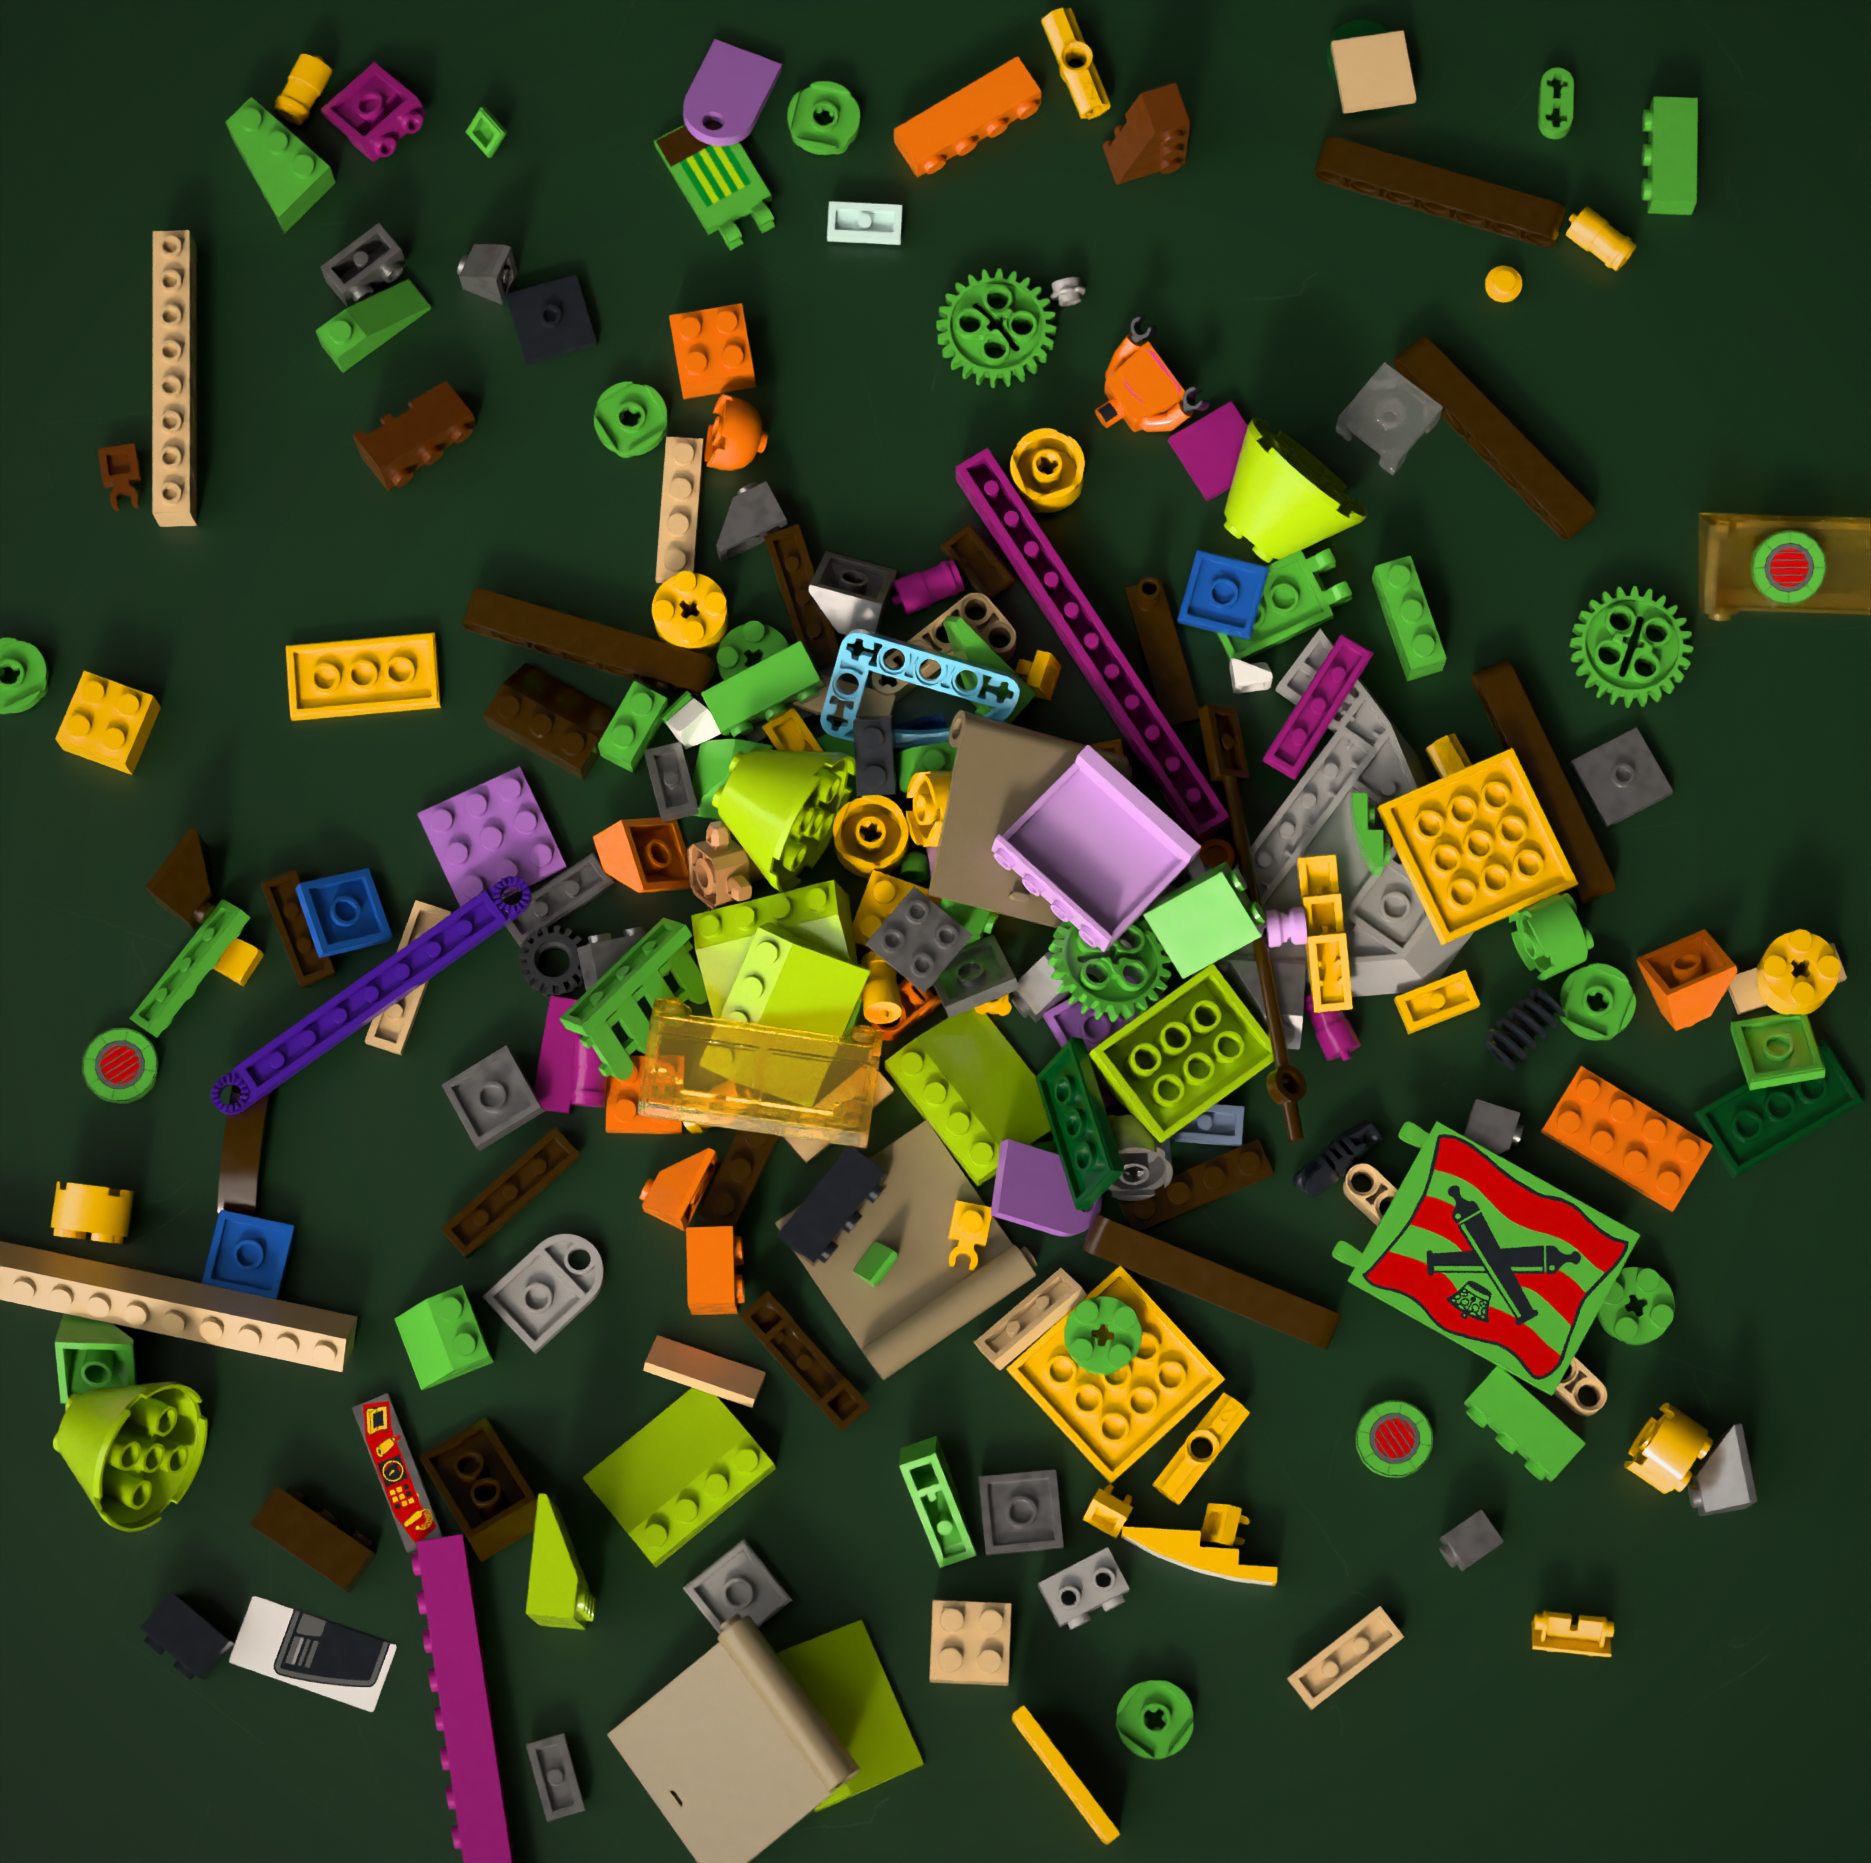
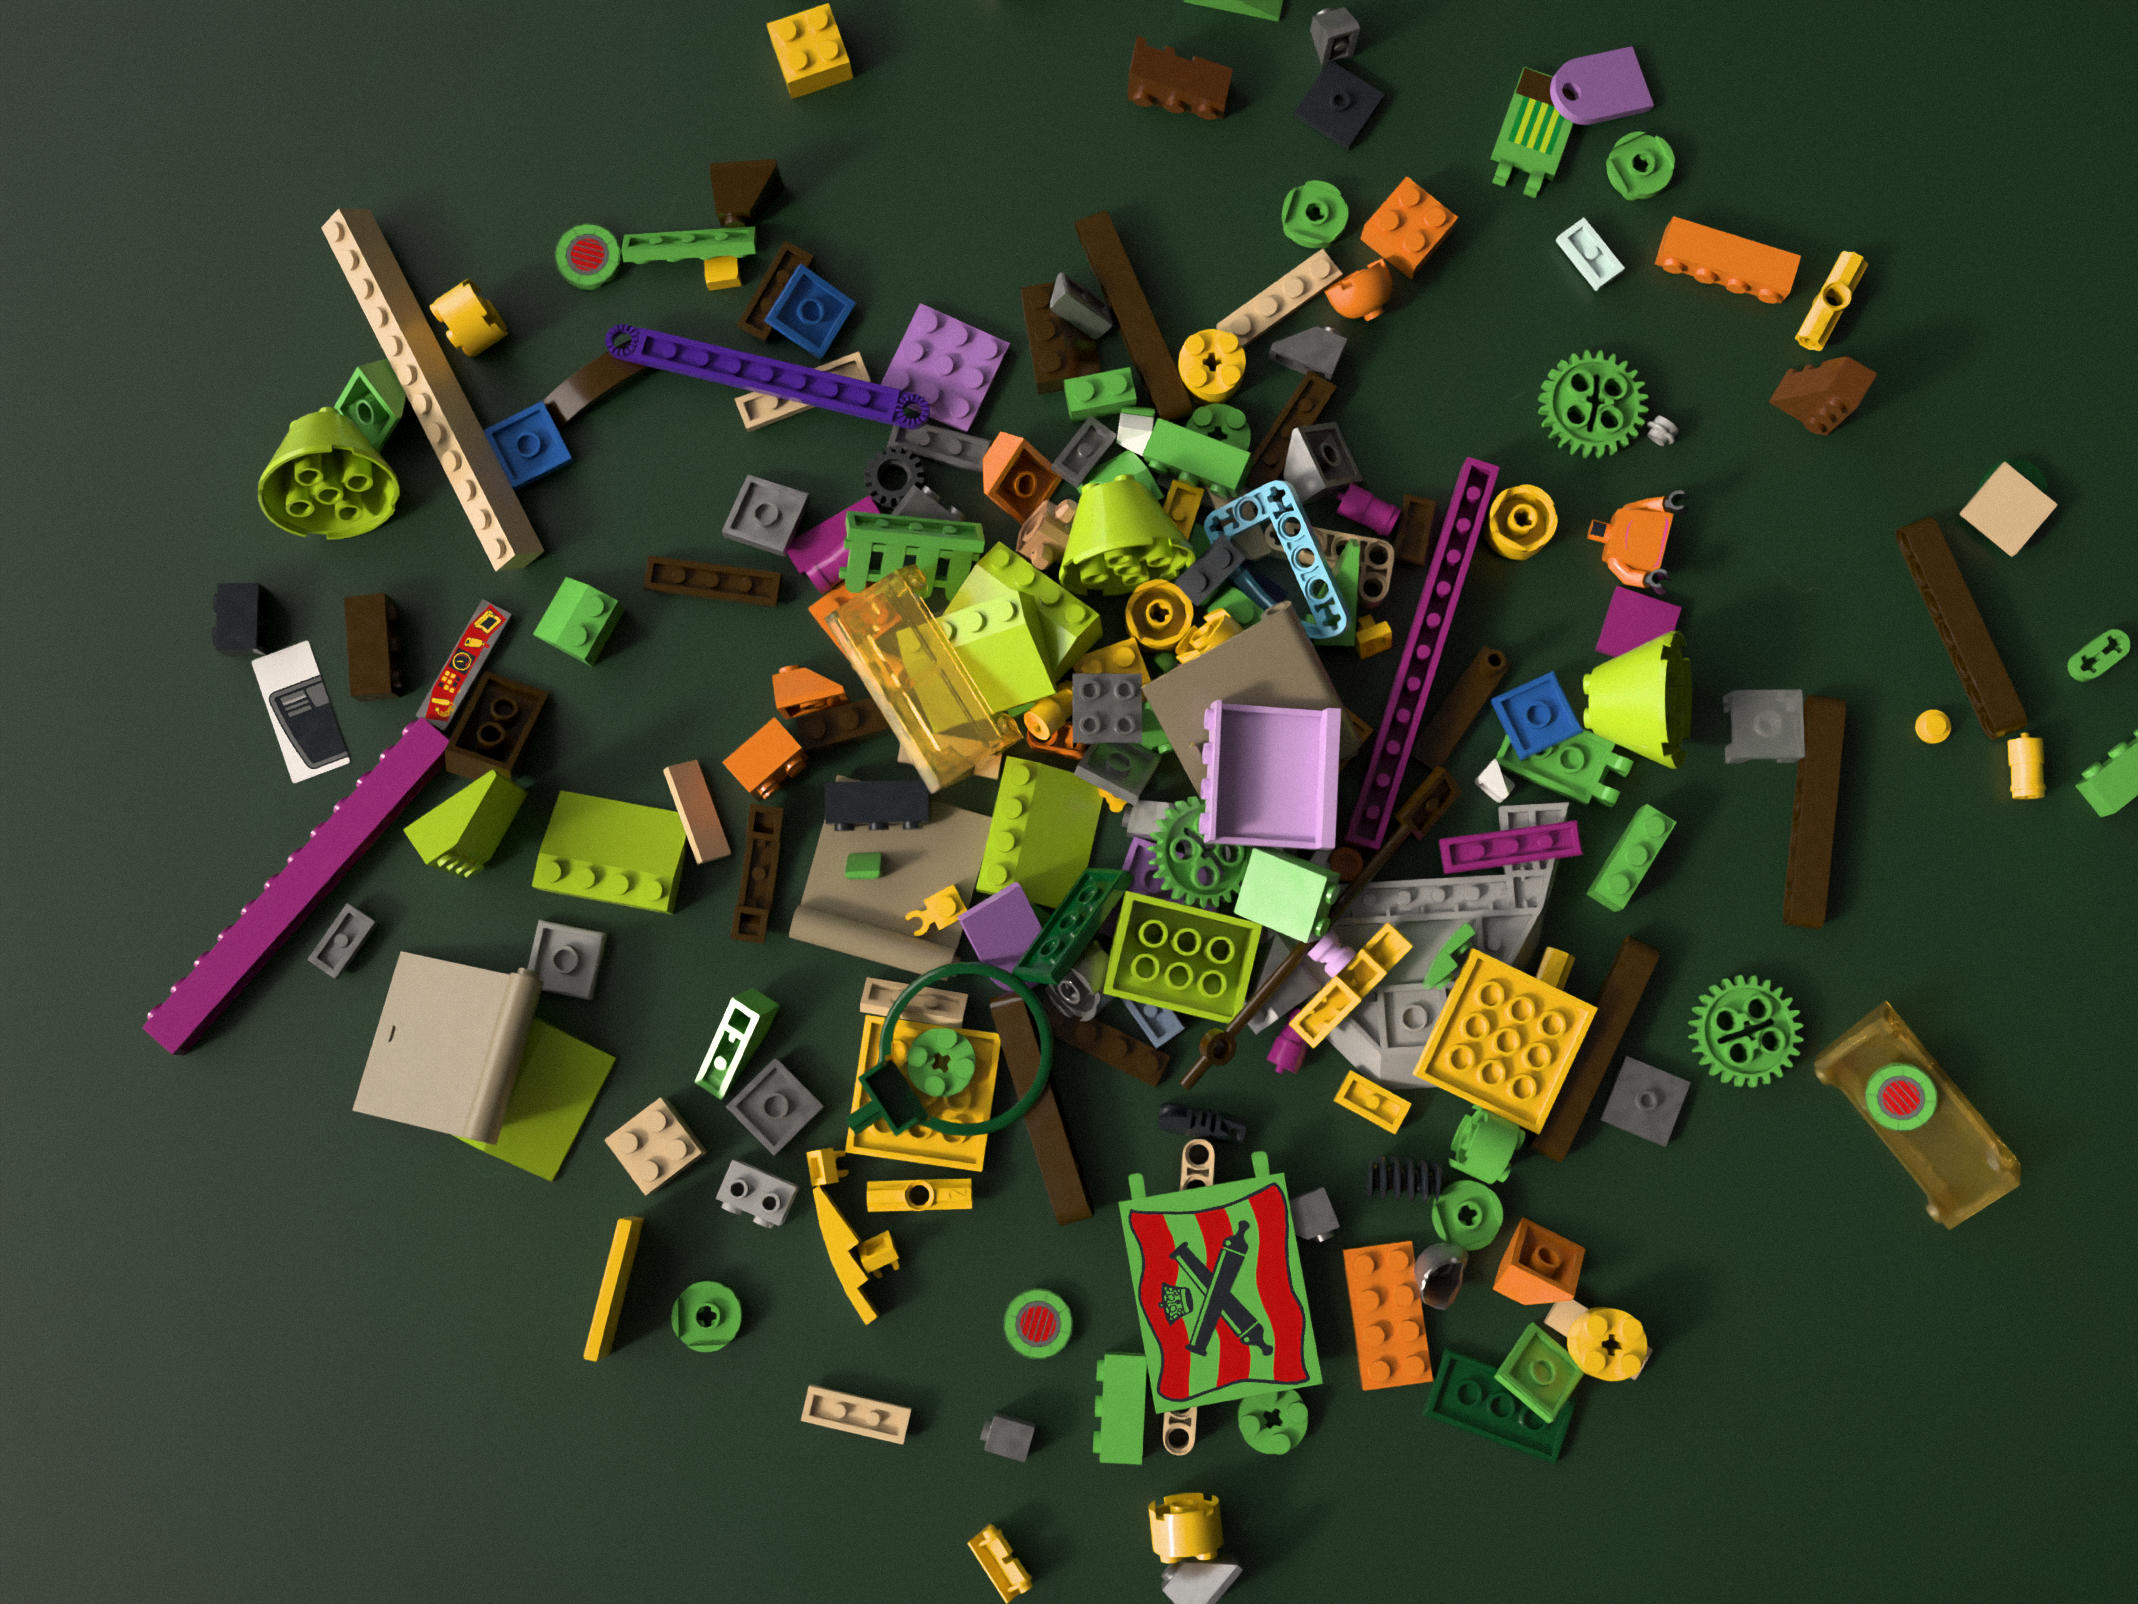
camera: 50 degrees right, 5 degrees up
yellow tile [286,632,441,721] -> none
light grey tile [482,1234,605,1354] -> none
none -> dark green brick [845,962,1054,1137]
none -> flat silver slope [1050,272,1113,340]
none -> flat silver hair [1414,1242,1468,1310]

